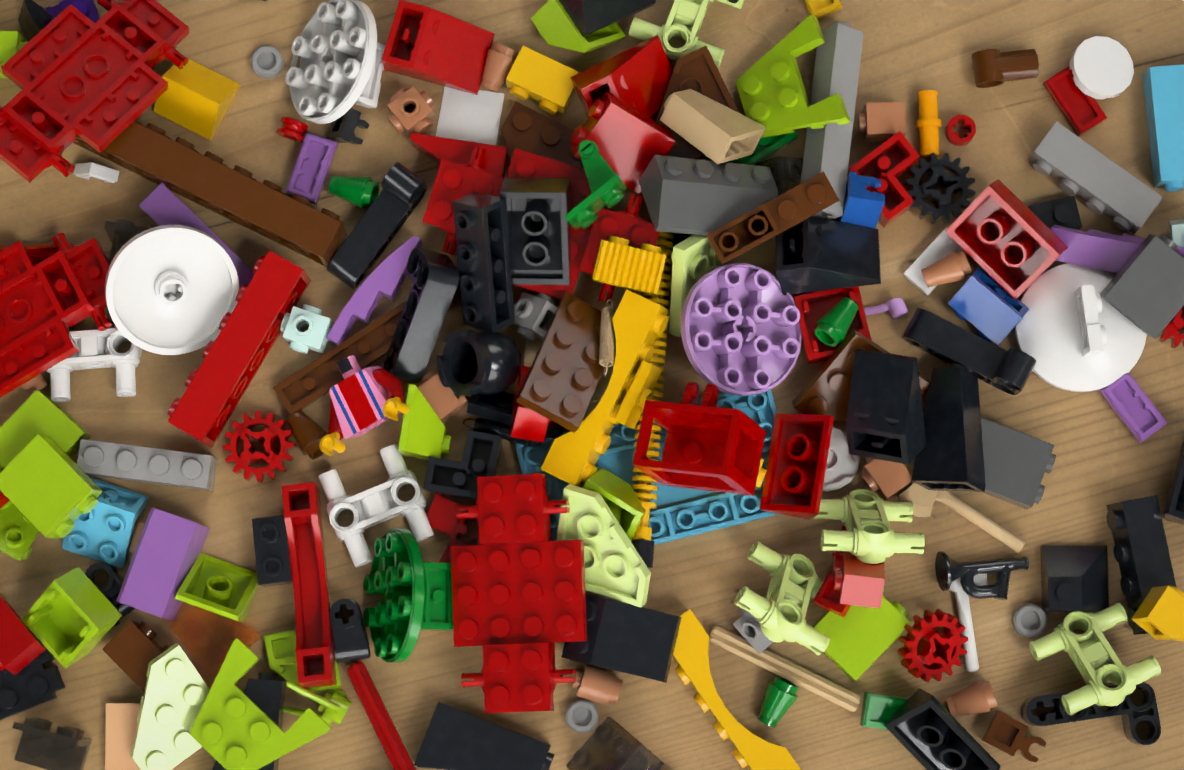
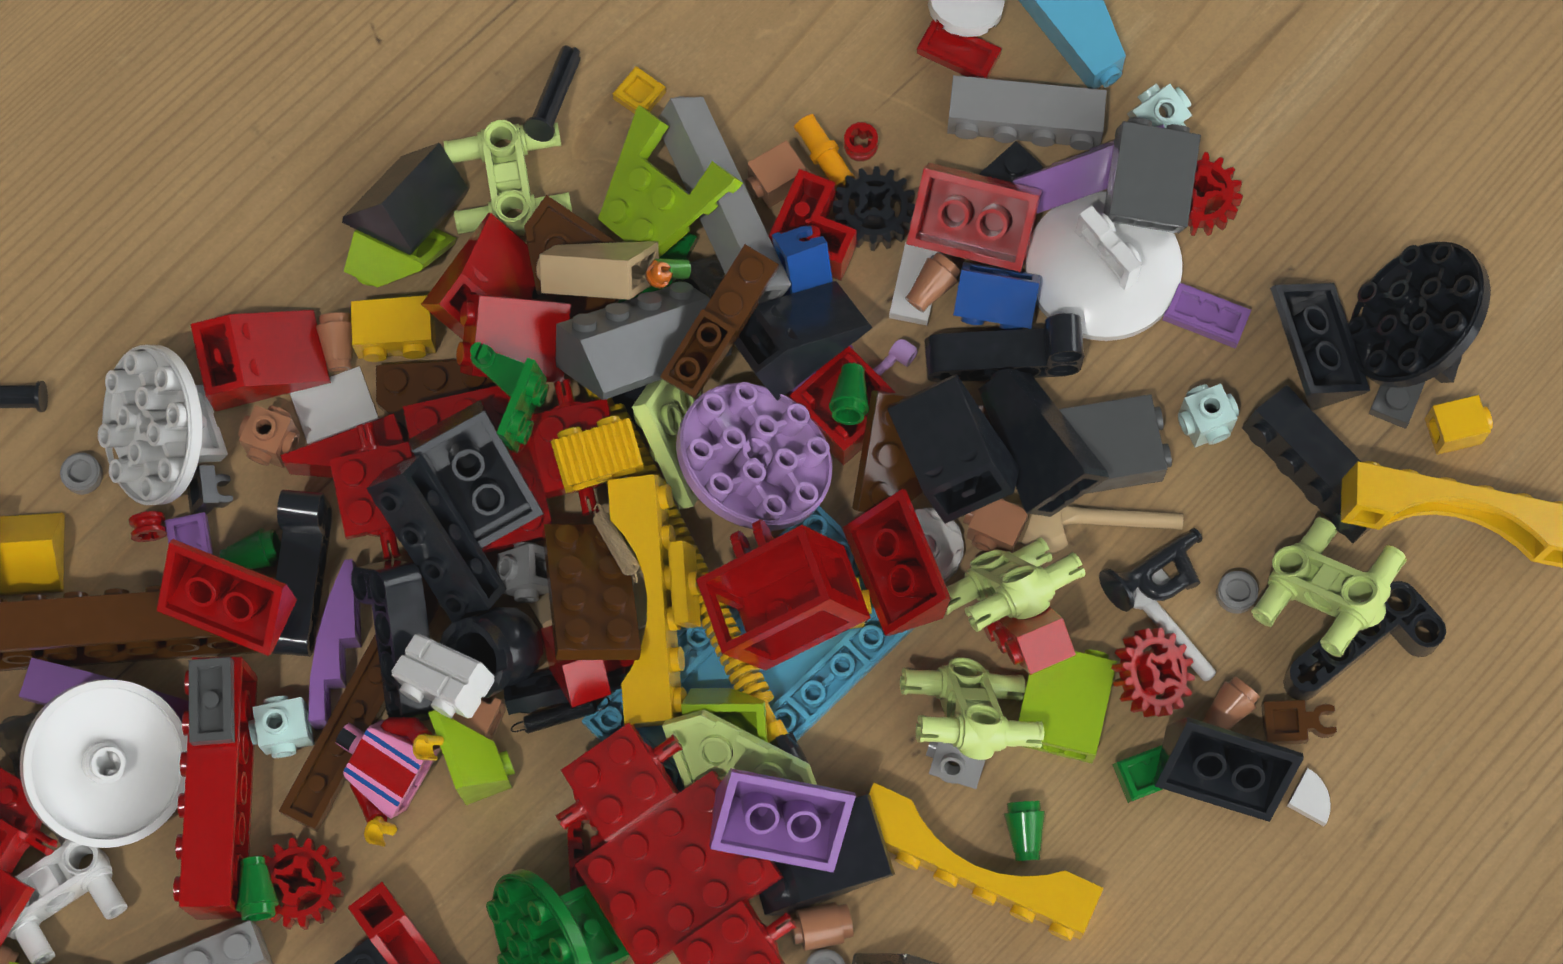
camera: 30 degrees left, 10 degrees down
reddish brown cone [287,410,327,460] -> none
white piece [318,444,434,568] -> none
black brick [423,430,502,501] -> none
red tile [426,494,465,537] -> none
tan axle [709,626,861,712] -> none
red tile [813,572,851,617] -> none
reddish brown piece [972,49,1039,88] -> none
black slope [1040,546,1109,612] -> none
none -> red slope [157,539,297,656]
none -> dark grey plate [188,657,235,746]
none -> green cone [236,856,279,922]
none -> white brick [392,633,495,719]
none -> arm [645,259,691,289]
none -> medium lavender slope [709,768,856,873]
none -> light aqua brick [1178,384,1239,448]

